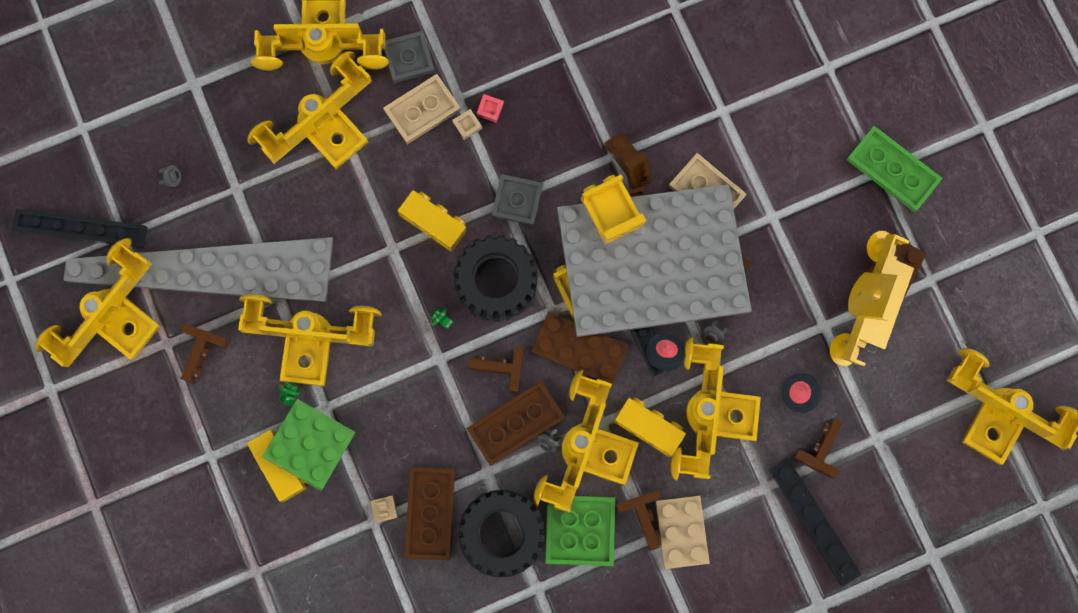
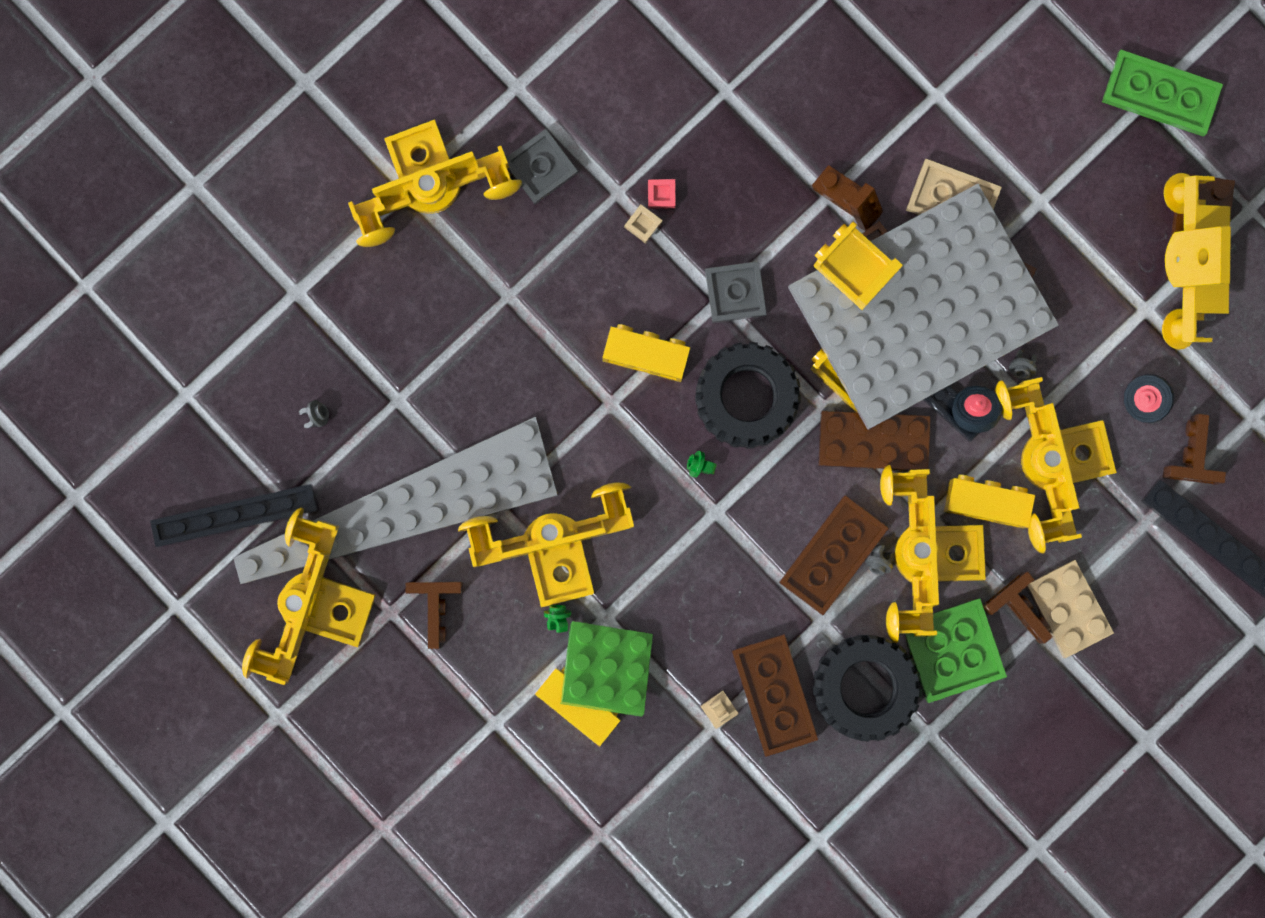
camera: 20 degrees left, 5 degrees up
yellow piece [247,51,372,170] -> none
tan plate [383,74,461,145] -> none
reddish brown bracket [467,346,524,394] -> none

